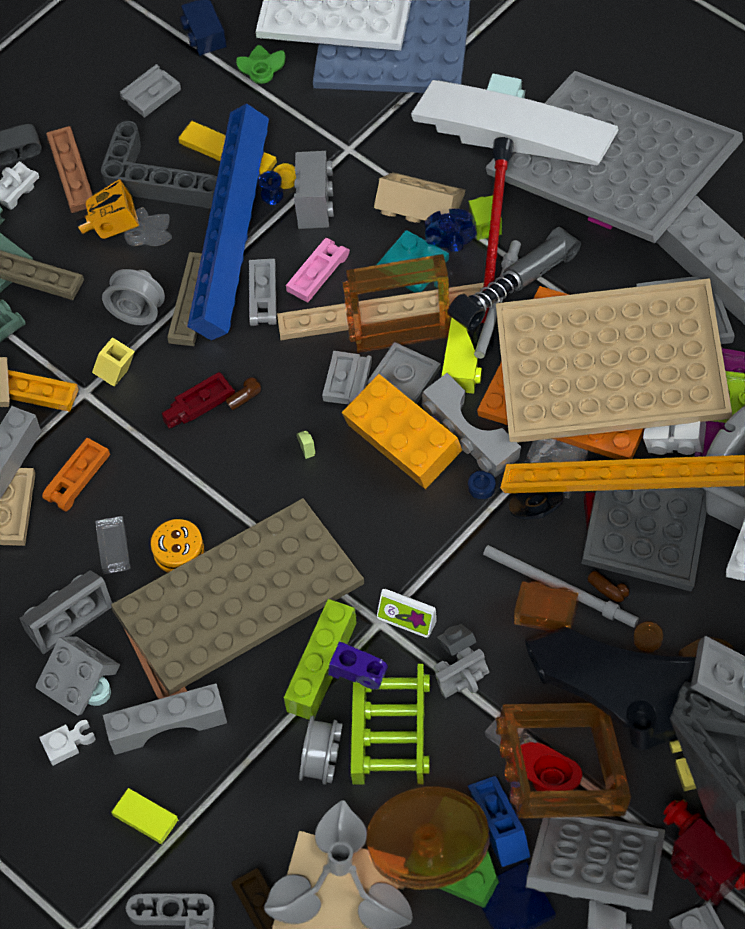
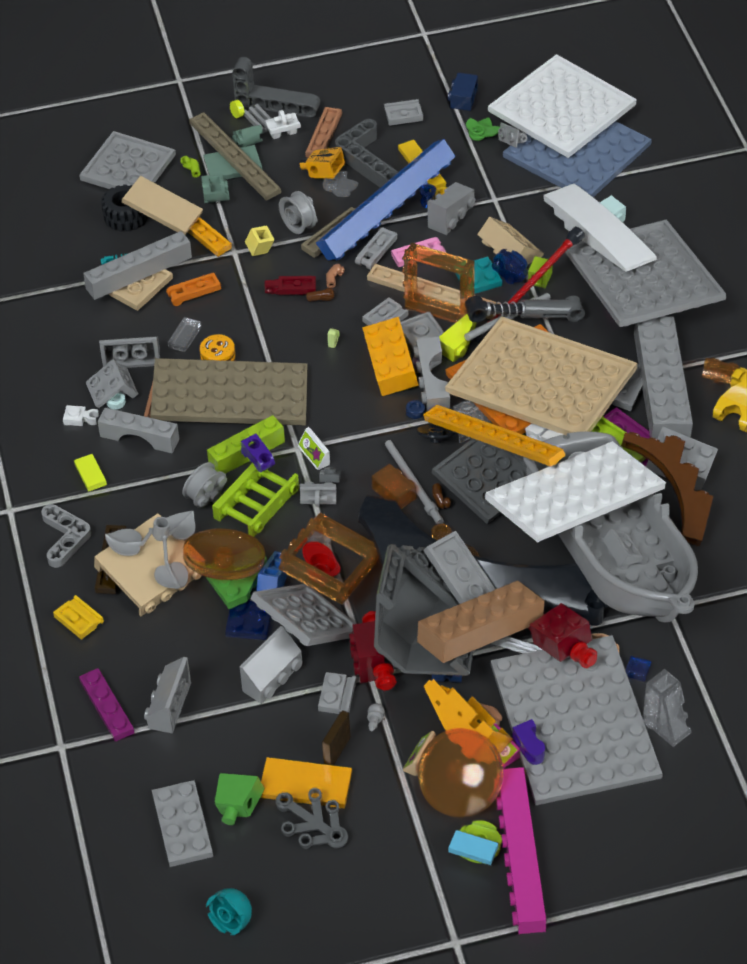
camera: 30 degrees right, 10 degrees down
none -> nougat arm [326,264,345,288]
none -> light grey hinge [498,122,527,147]

